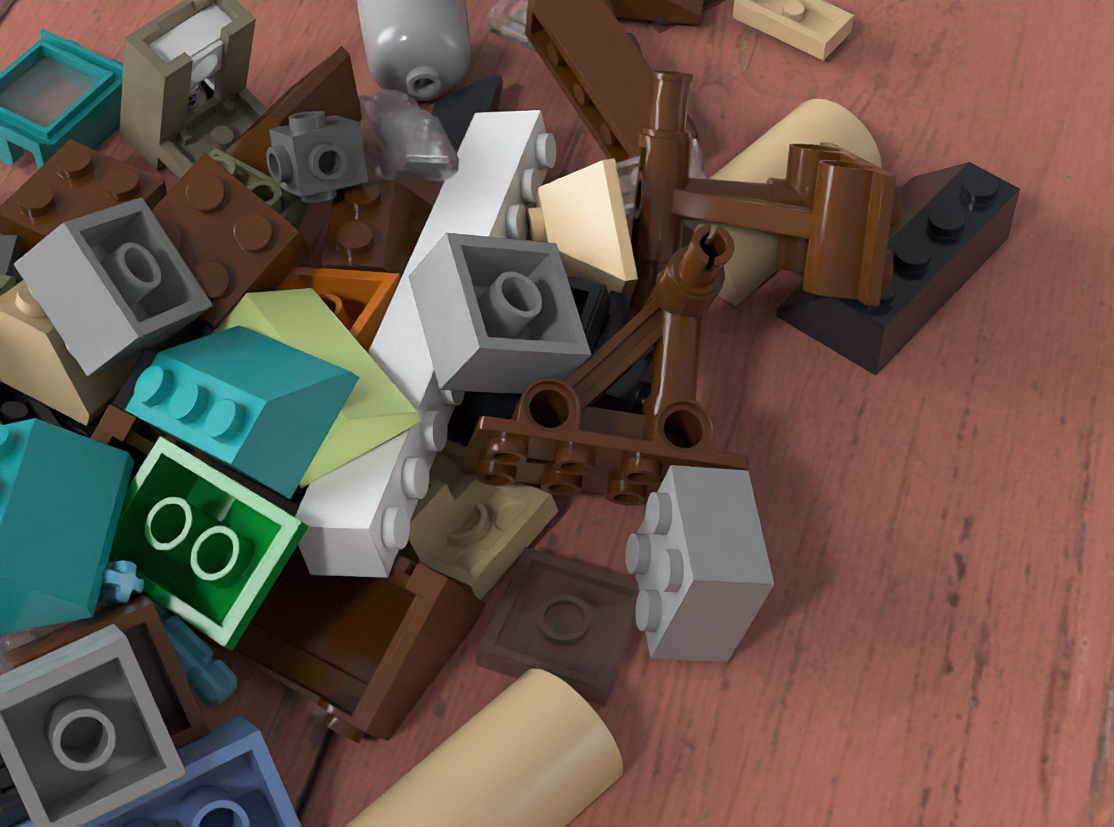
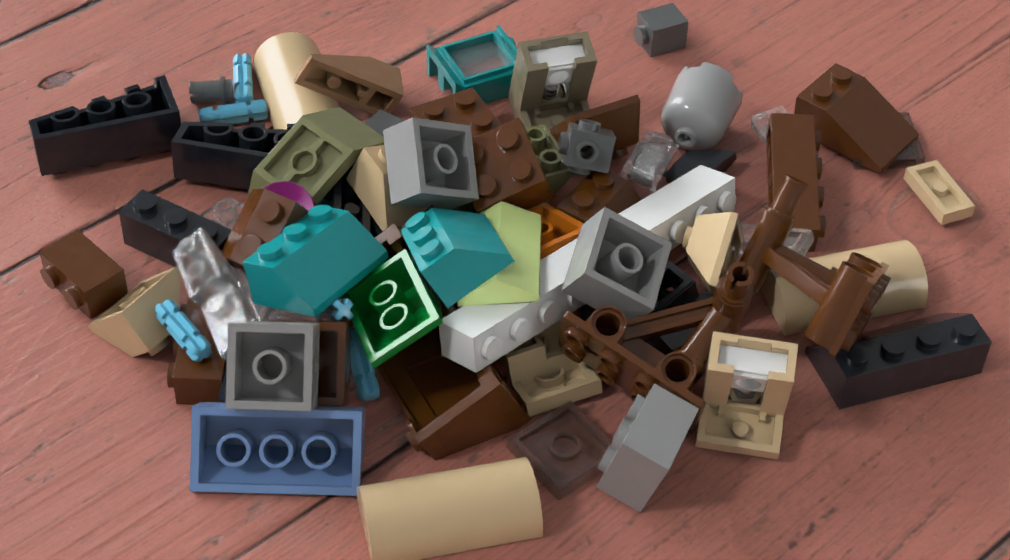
camera: 30 degrees right, 5 degrees down
none -> tan brick [695,331,798,460]

